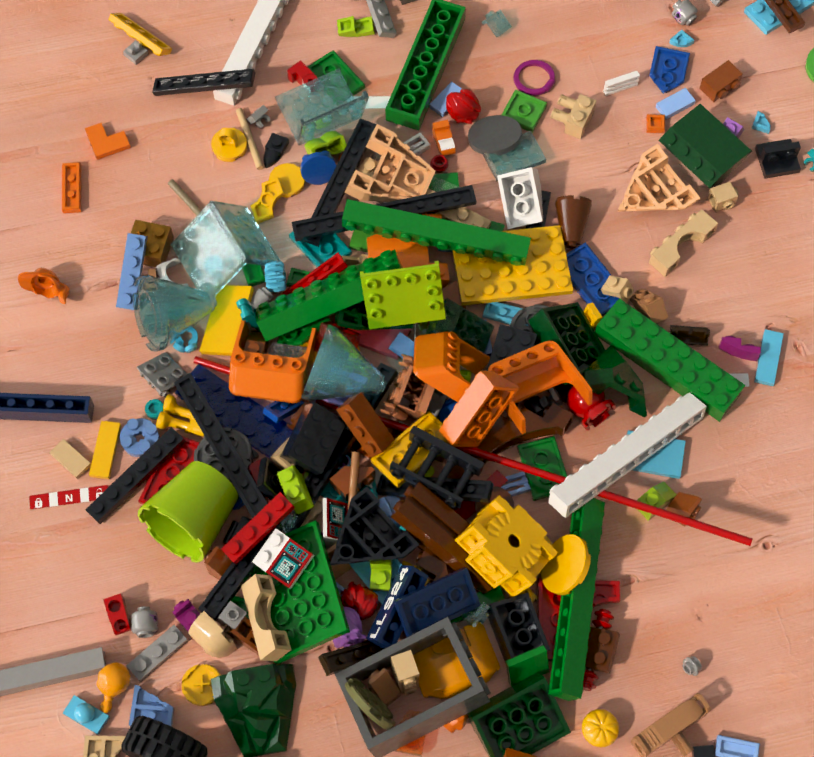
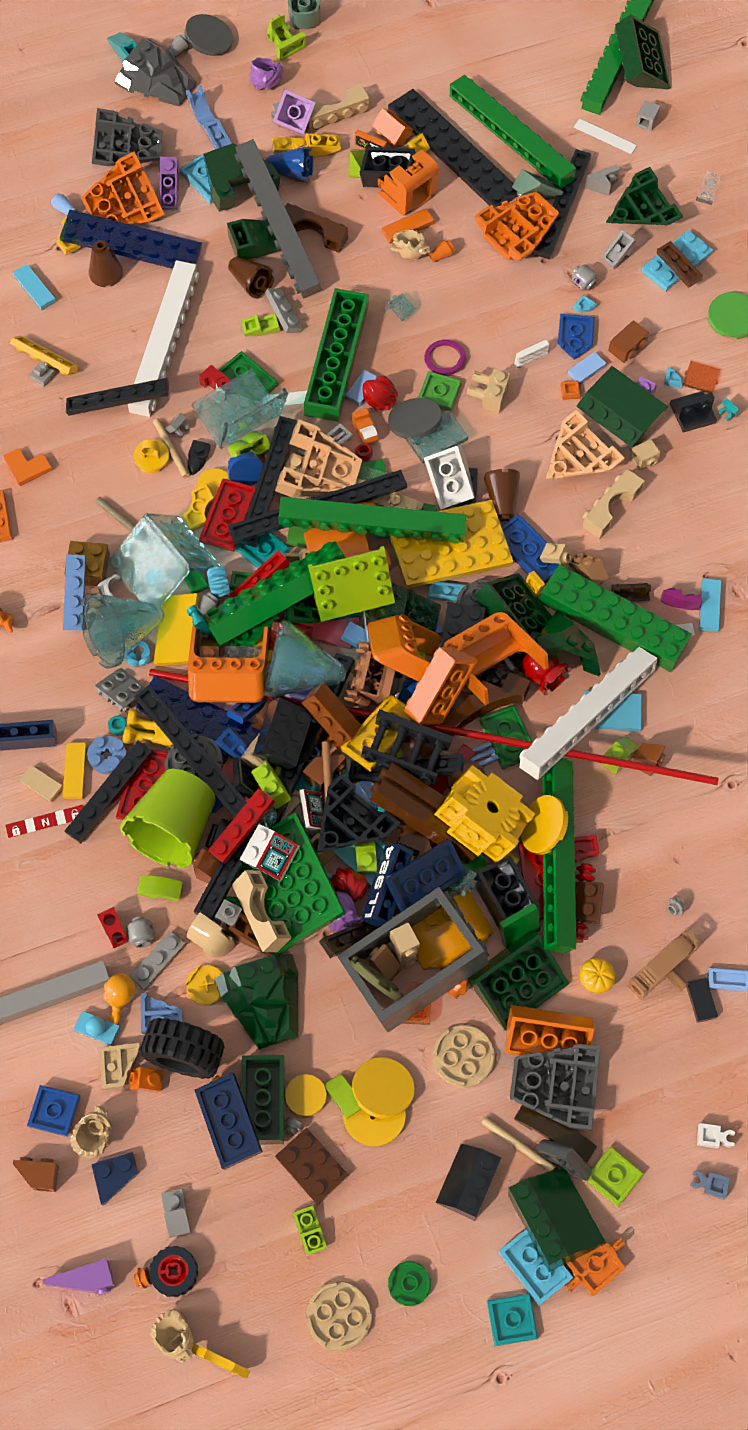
camera: 10 degrees left, 0 degrees up
magenta bracket [172,599,200,633] -> none
none -> lime slope [137,875,183,902]
none -> red tile [199,478,256,552]
none -> blue plate [214,727,247,760]
none -> clear orange piece [683,361,720,393]

